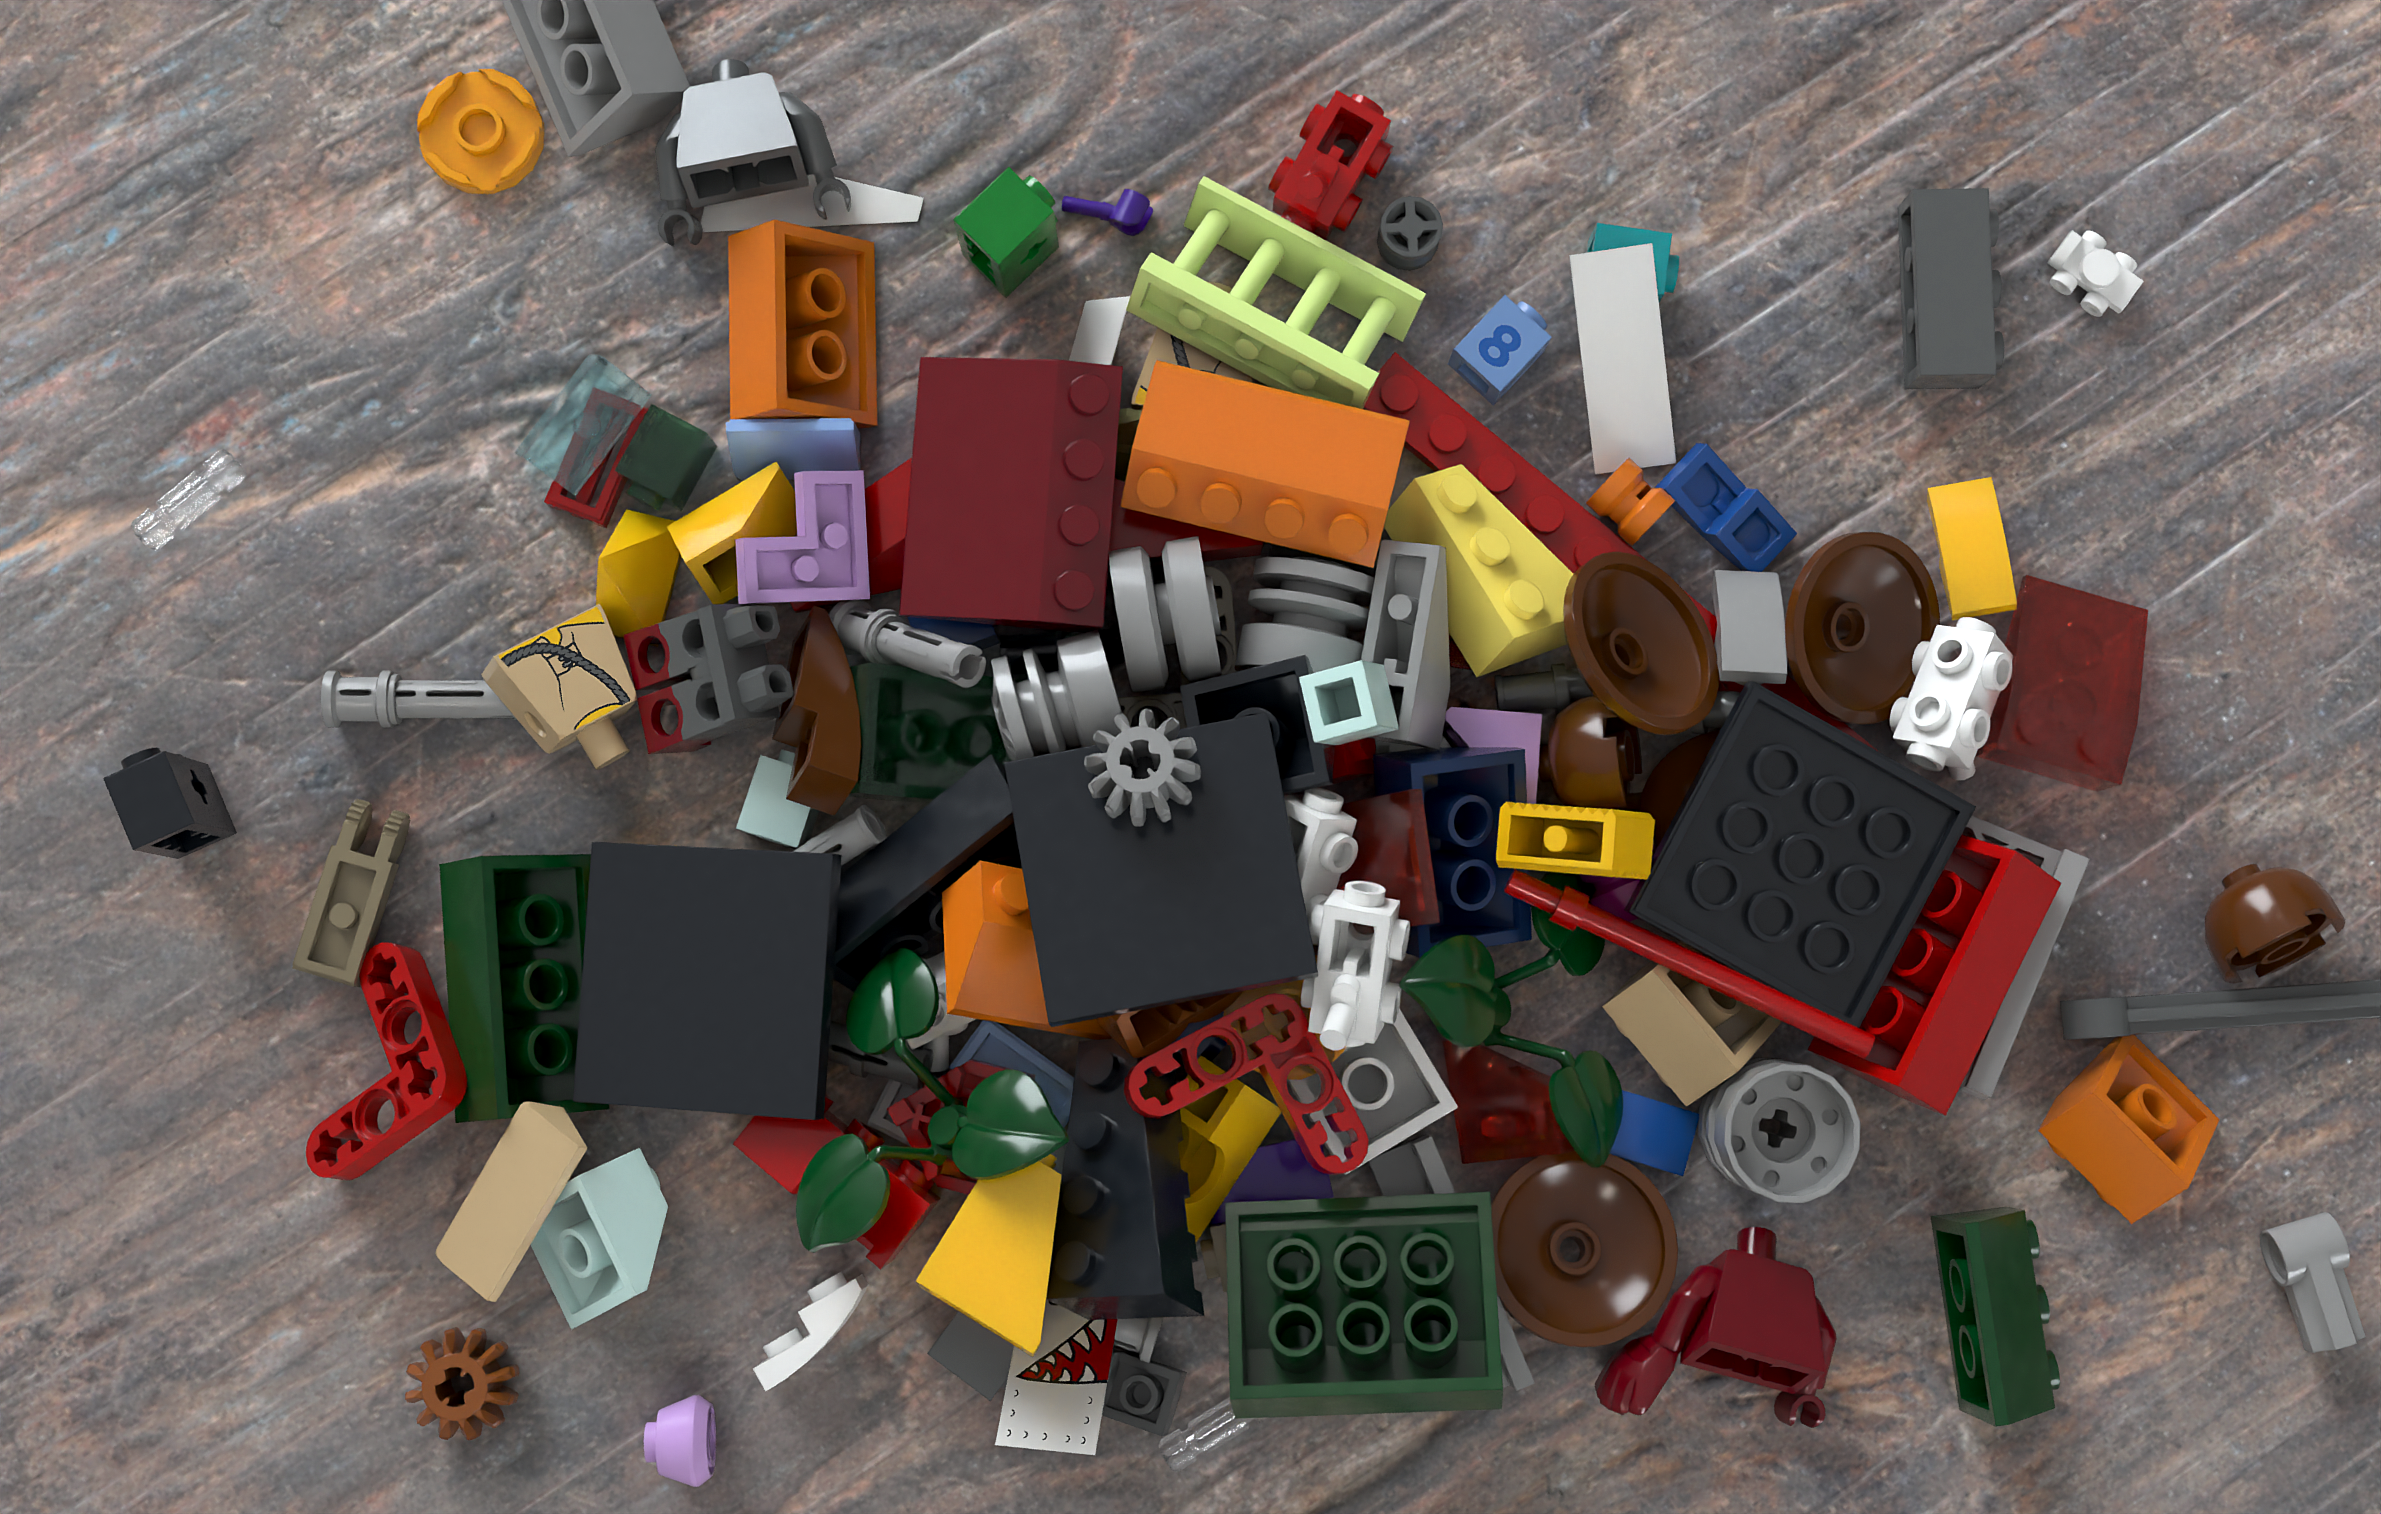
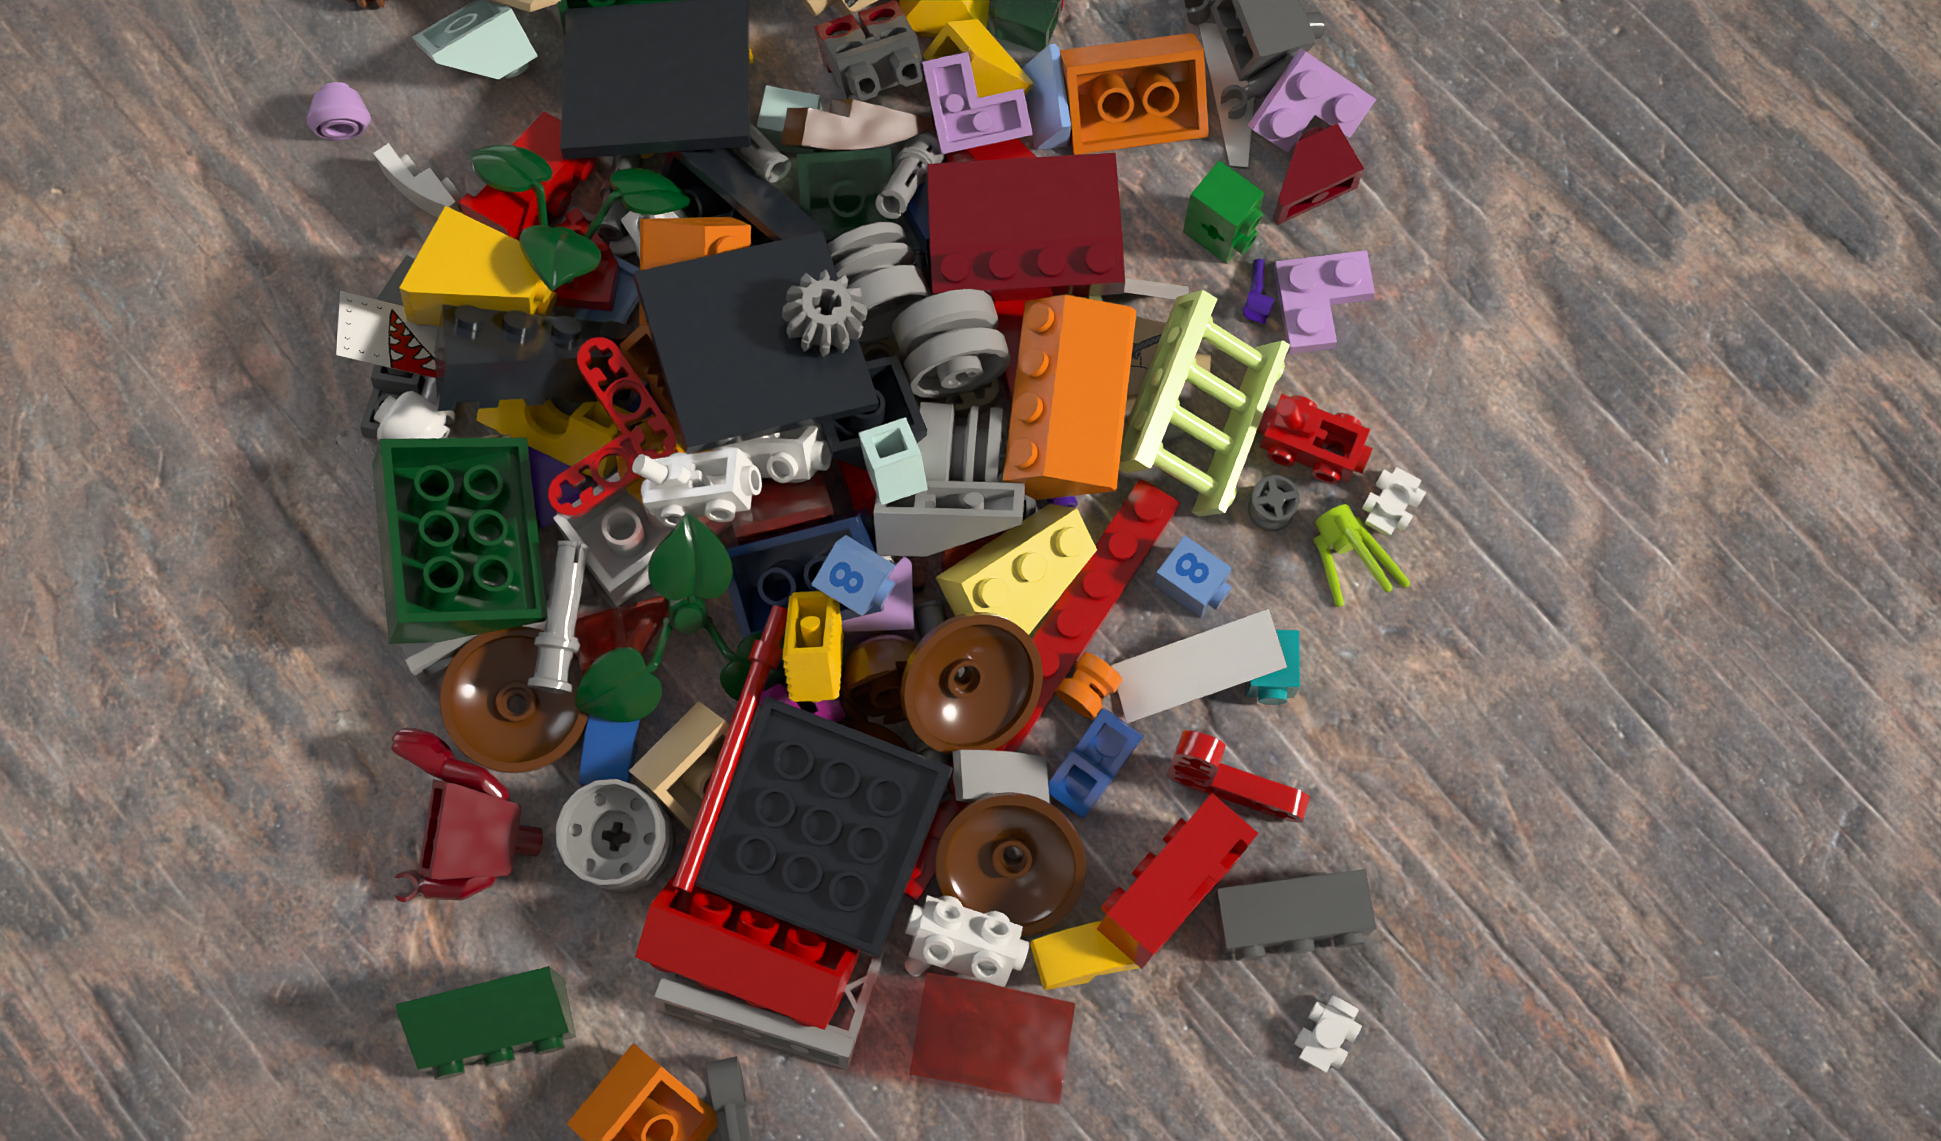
camera: 85 degrees right, 10 degrees down
none -> white head [374,391,450,441]
none -> light grey pin [527,540,590,693]
none -> medium blue brick [811,535,896,616]
none -> red wedge [1097,793,1259,969]
none -> red beam [1167,730,1310,823]
none -> lavender plate [1248,48,1377,153]
none -> dark red slope [1273,123,1364,225]
none -> lavender plate [1273,250,1375,354]
none -> lime plant [1313,504,1410,607]
none -> white piece [1362,467,1426,537]

